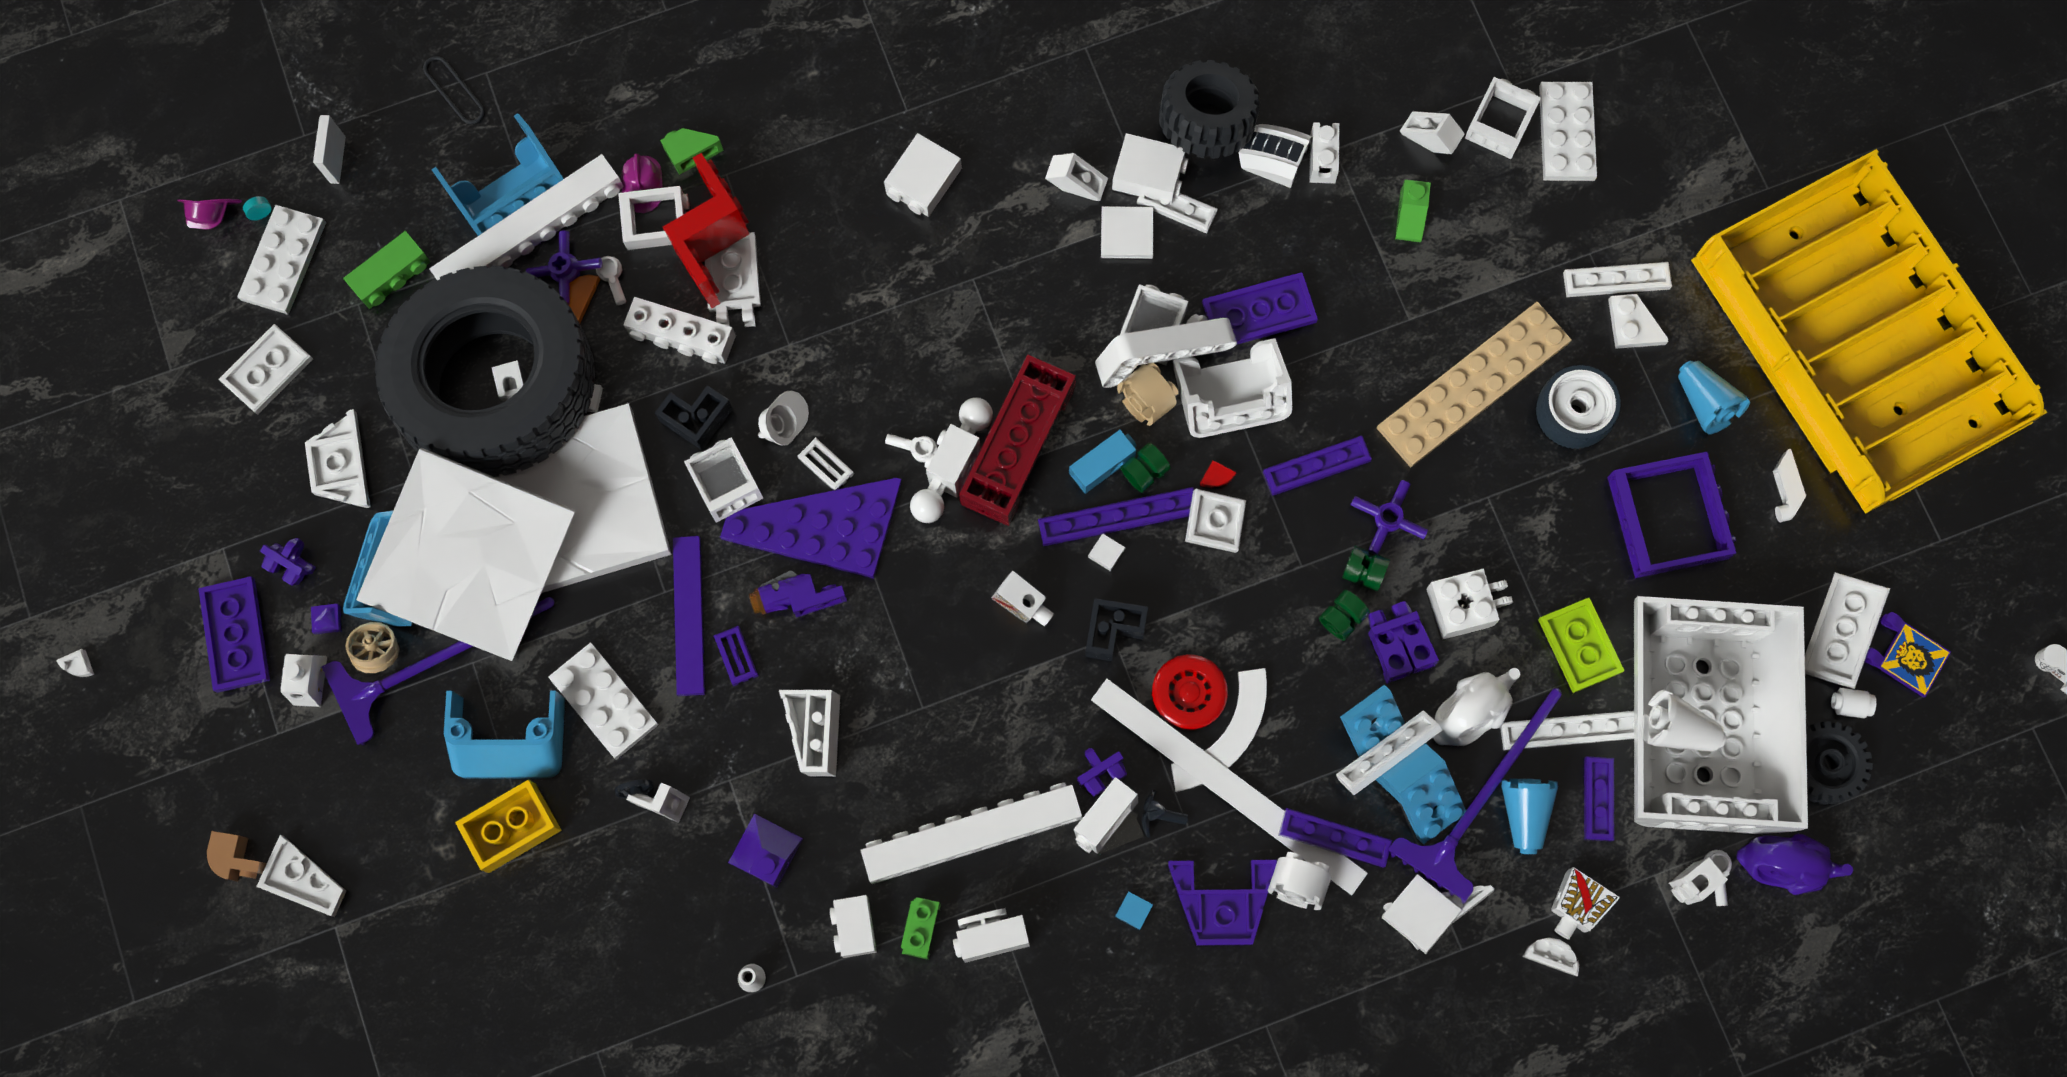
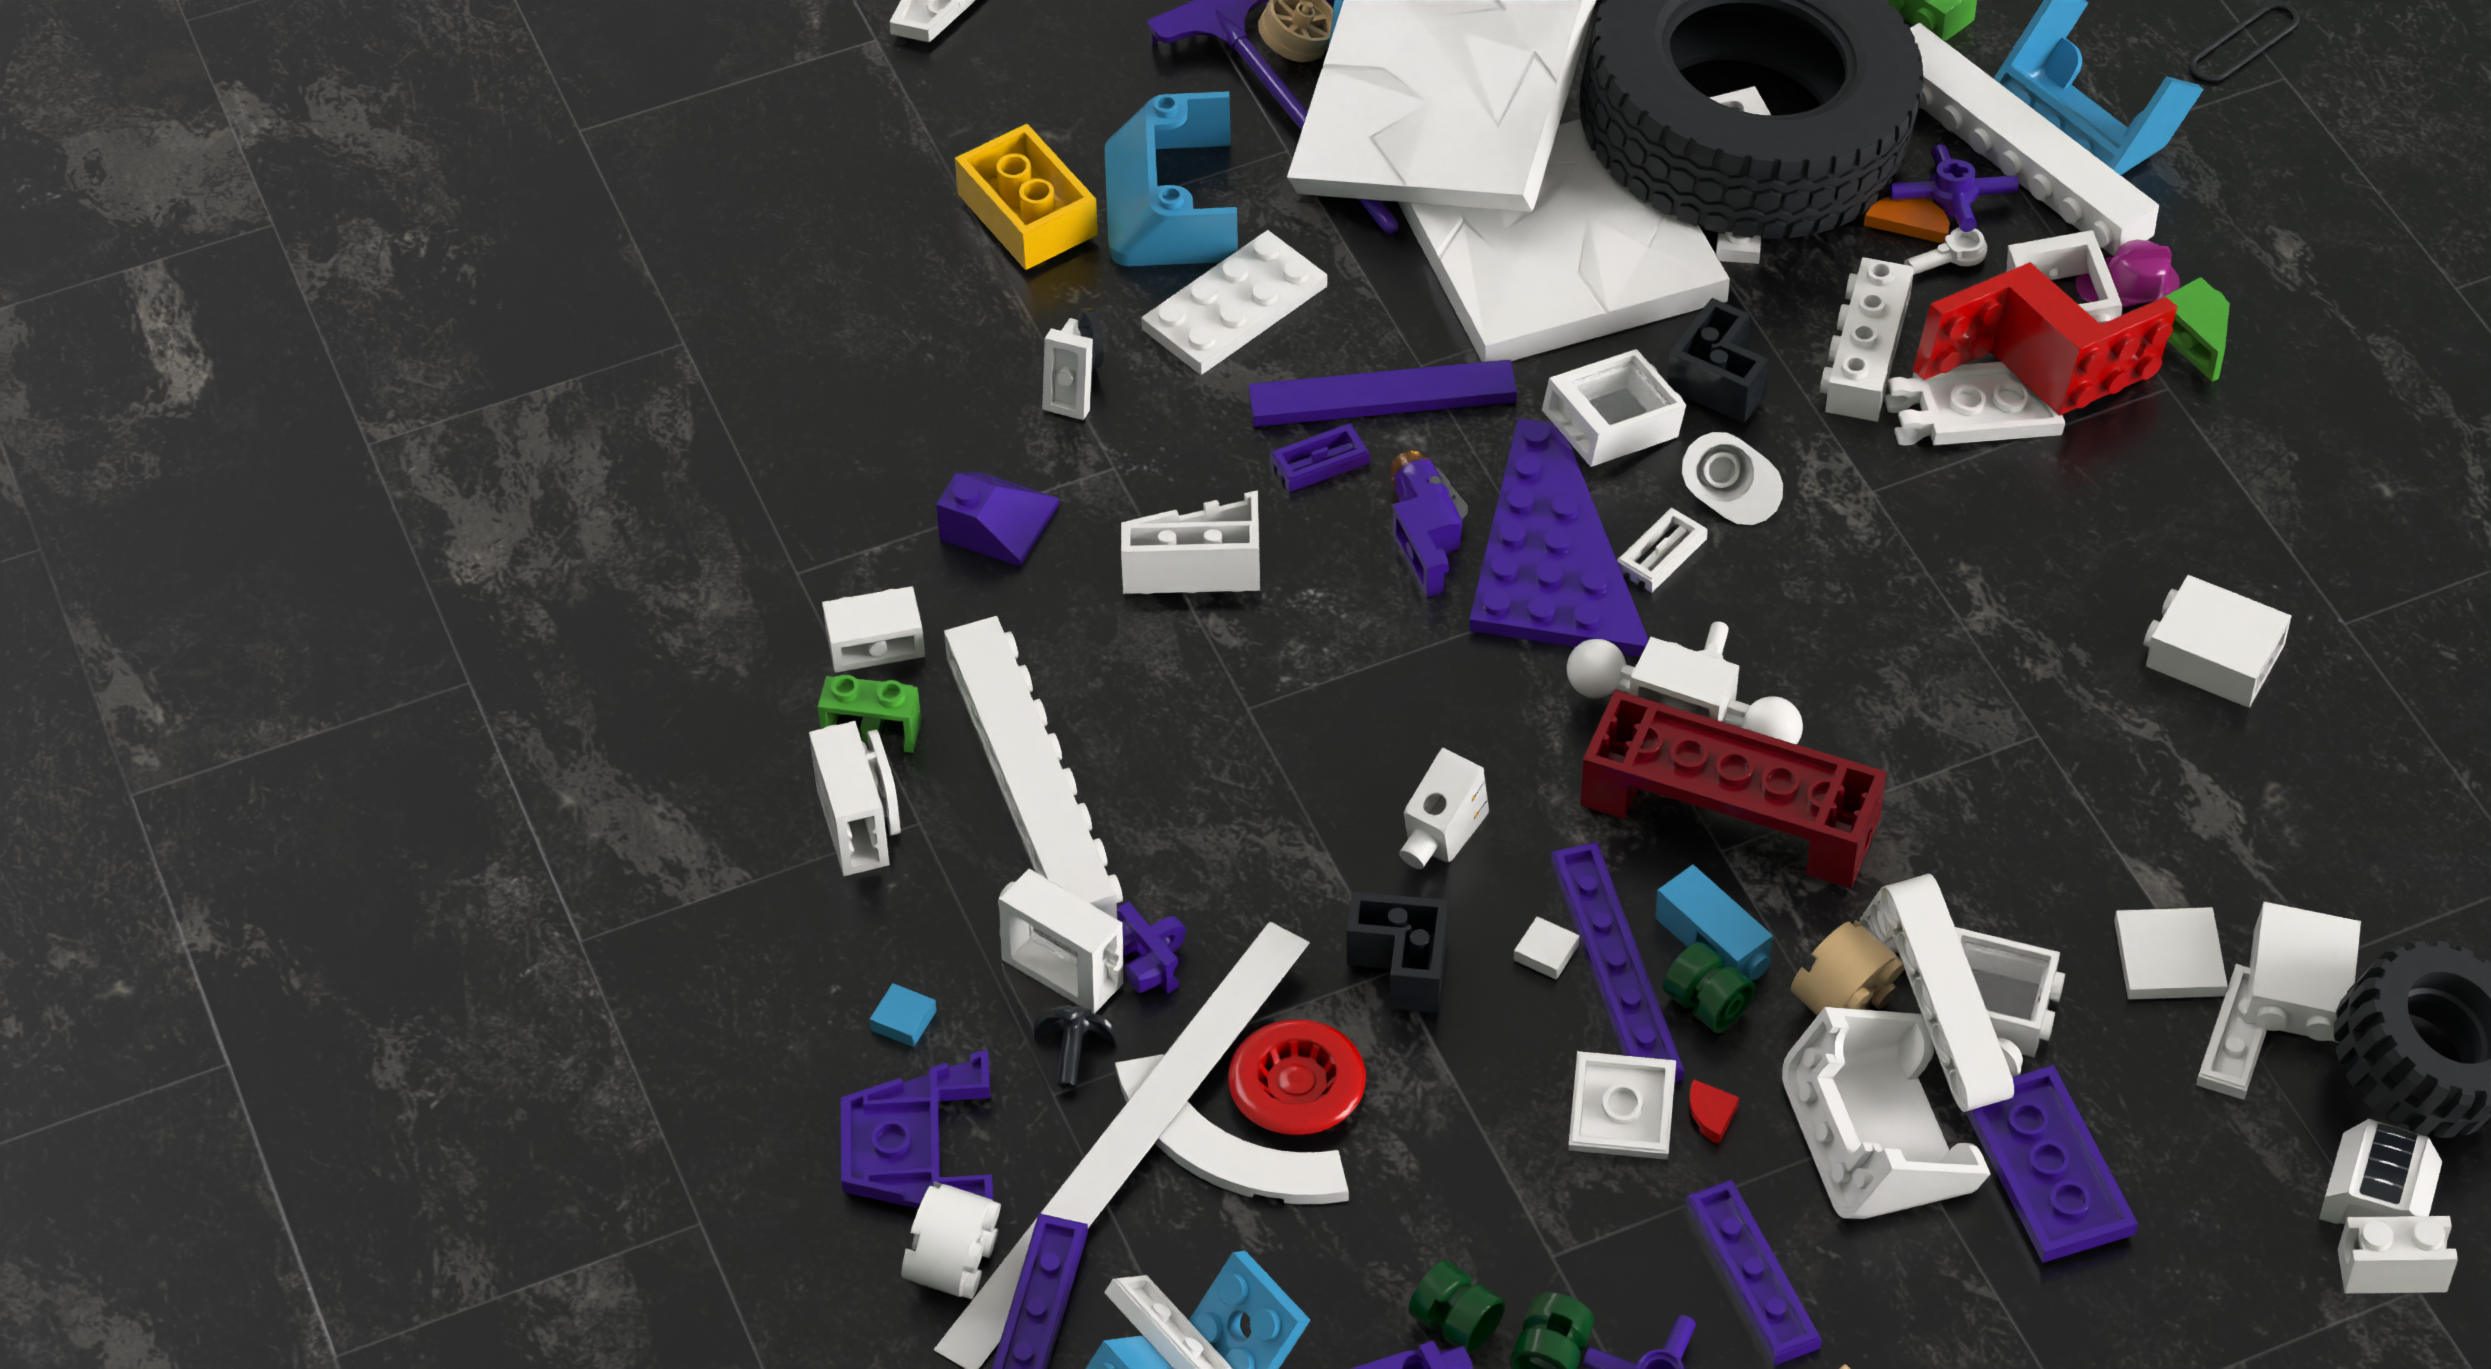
camera: 85 degrees right, 25 degrees down
white cone [738,964,766,992] -> none
white slope [1045,153,1108,201] -> none

